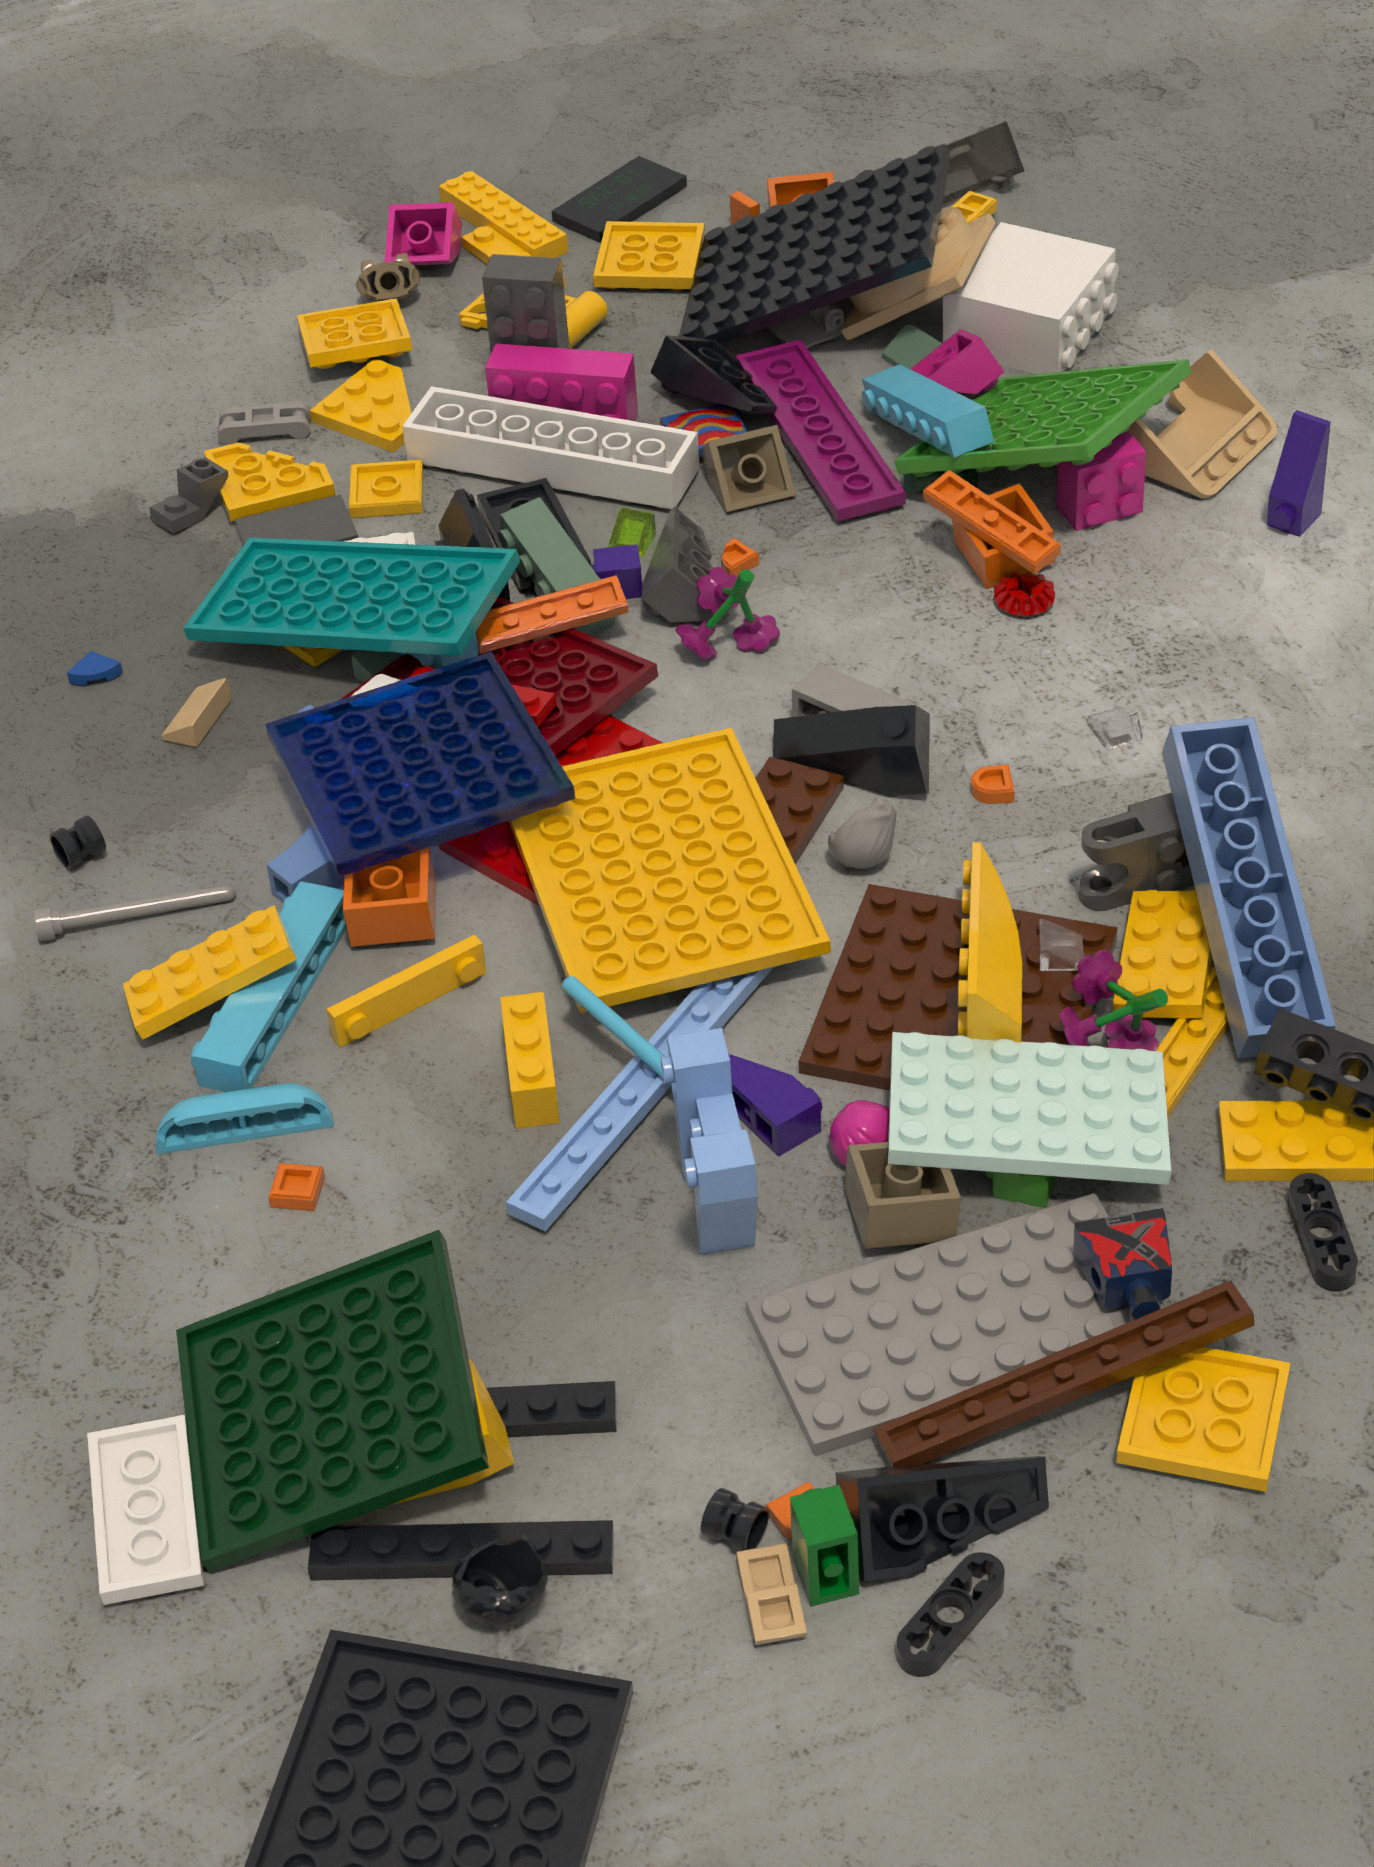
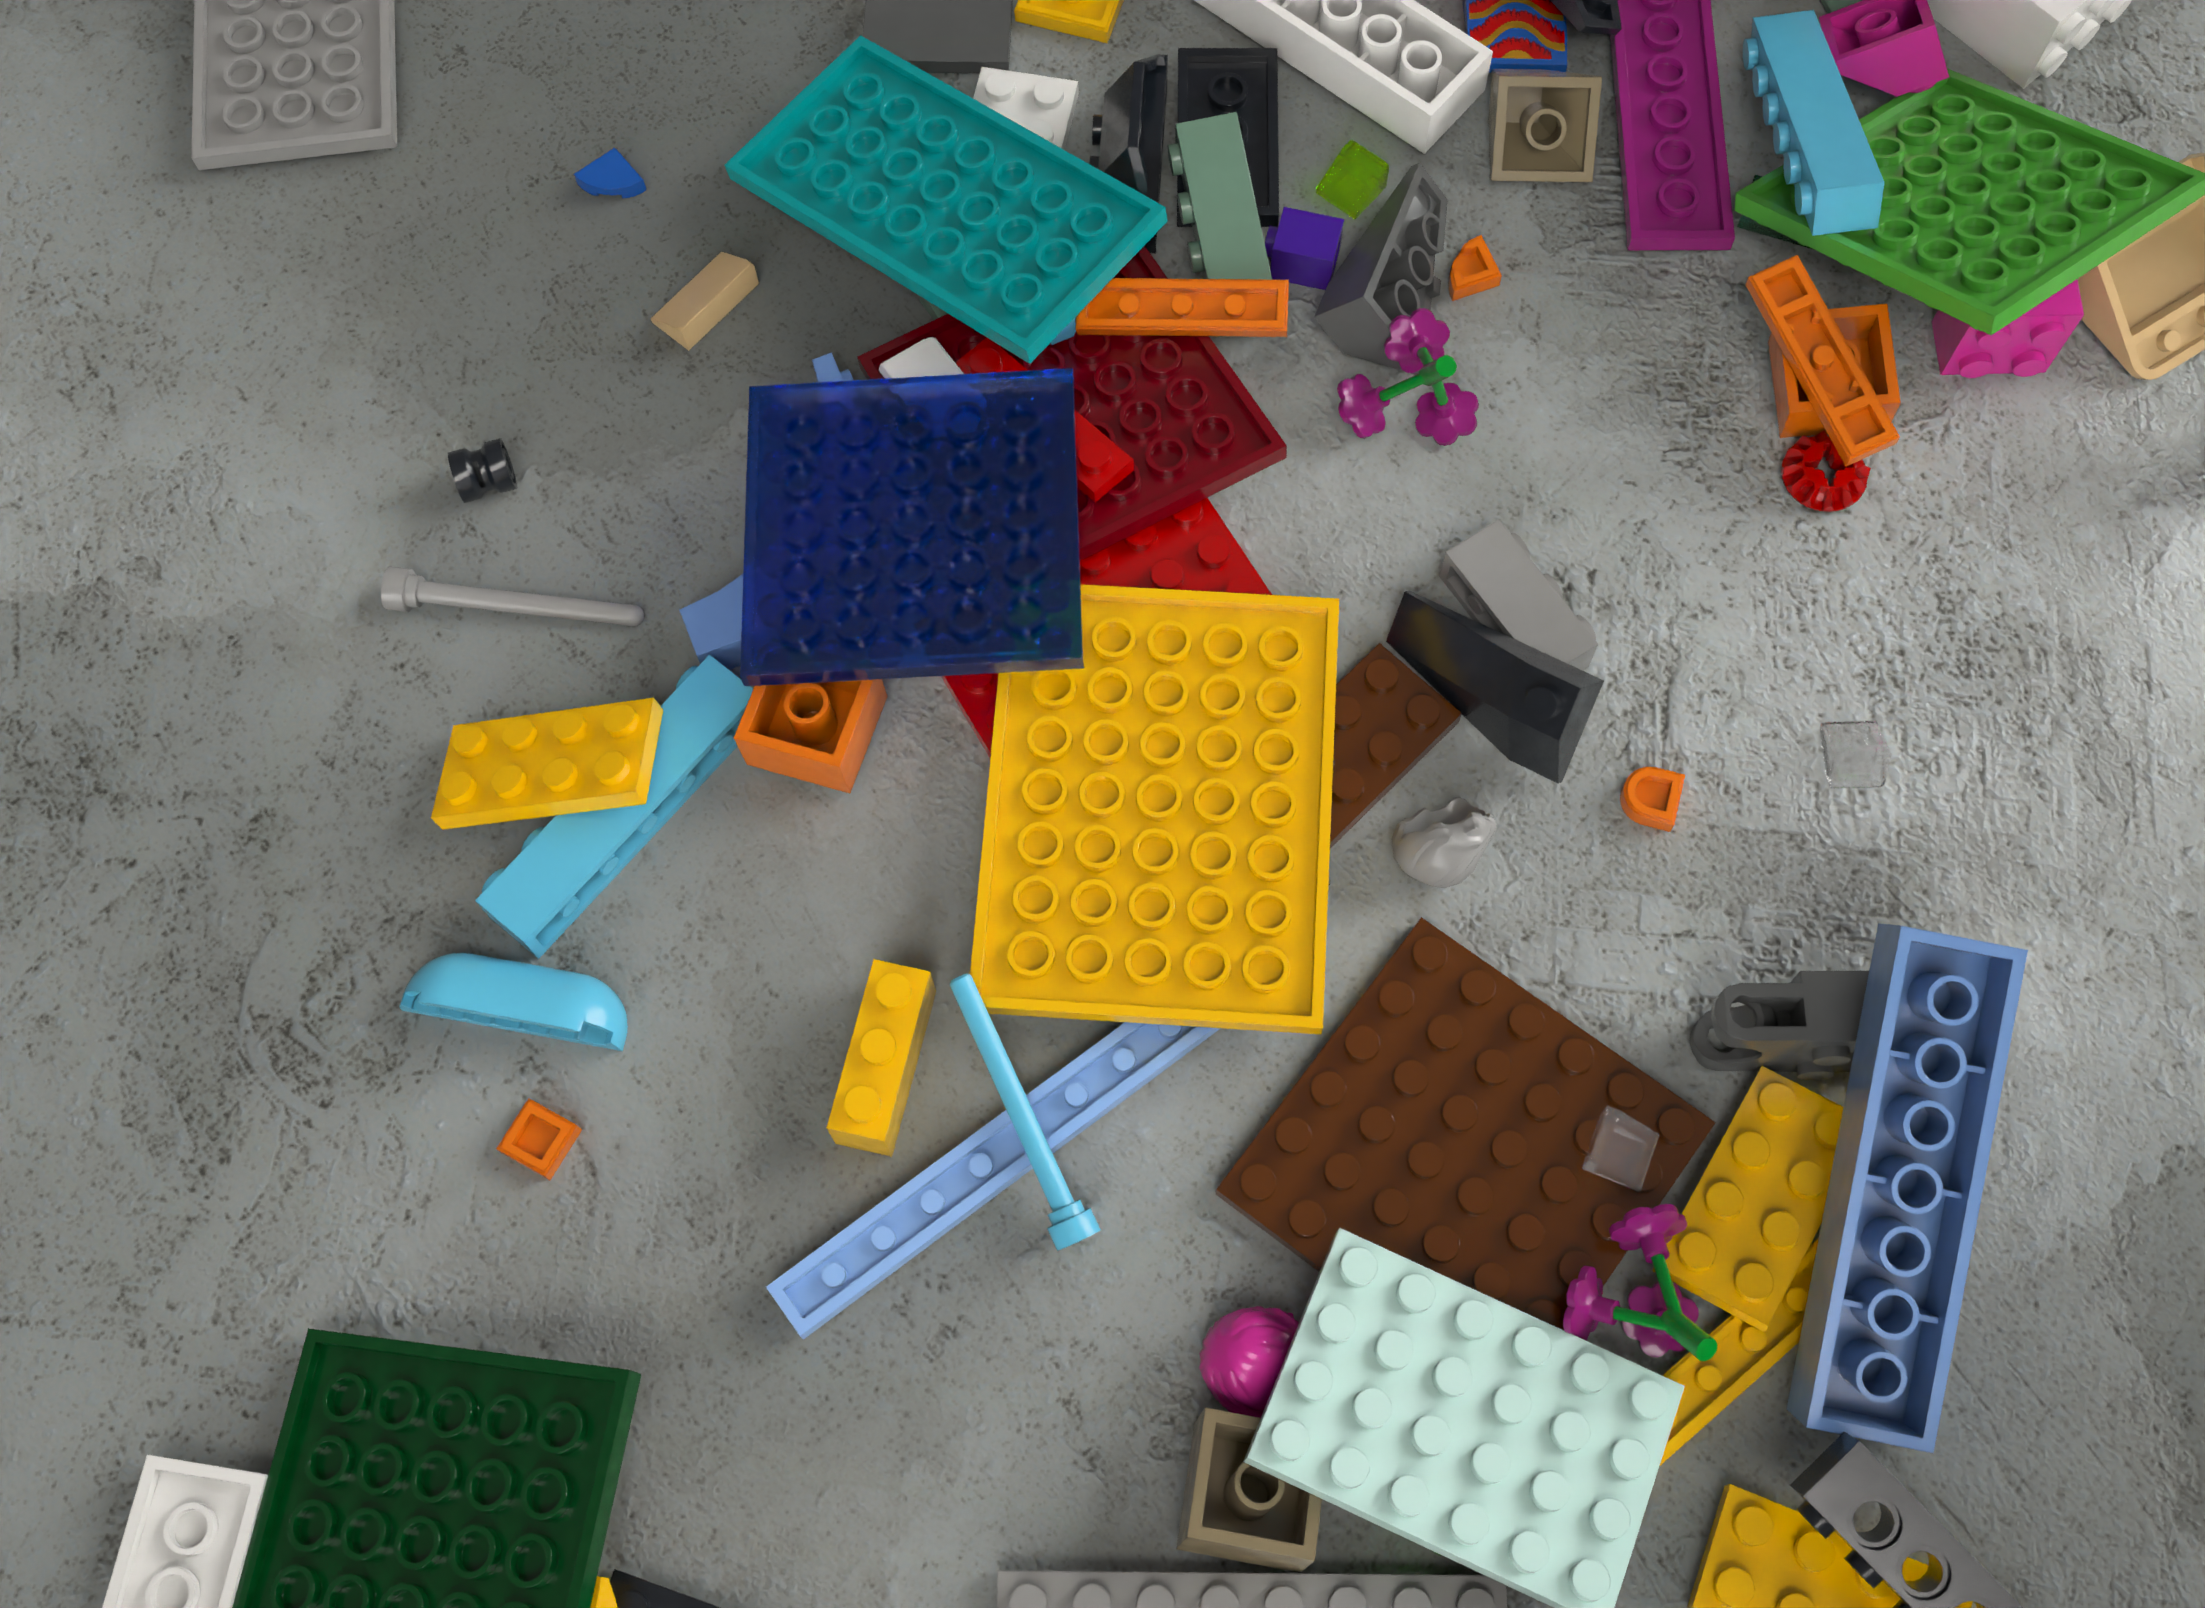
camera: 20 degrees right, 25 degrees up
yellow plate [326,934,487,1048] -> none
light blue wedge [660,1028,758,1255] -> none
dark purple slope [729,1054,823,1157] -> none
yellow wedge [958,842,1022,1043] -> none

